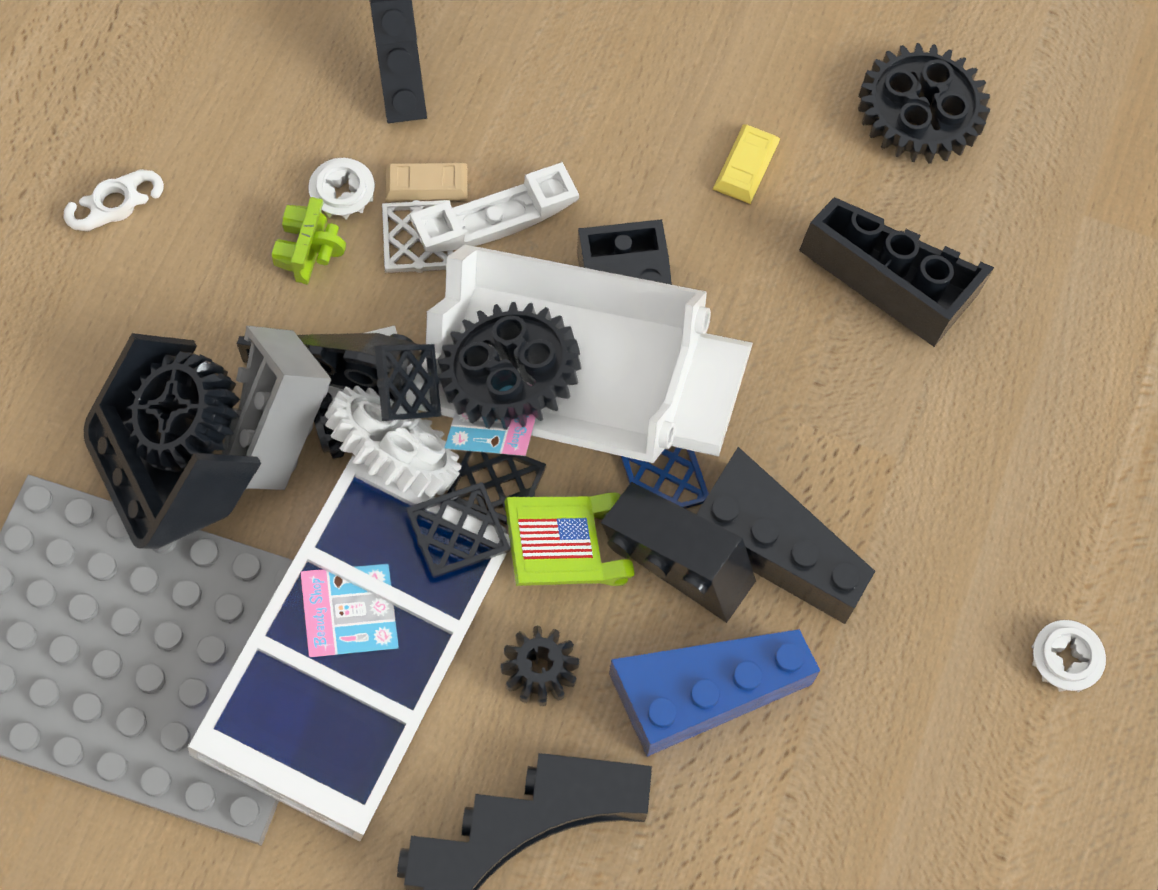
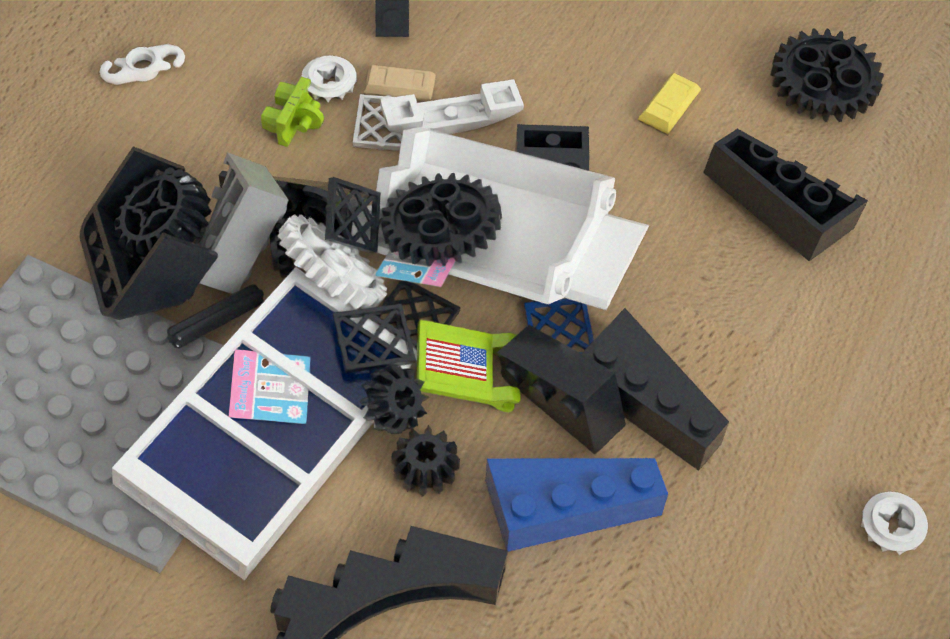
camera: 10 degrees right, 10 degrees down
none -> black axle [166,284,264,348]
none -> black gear [359,365,429,434]

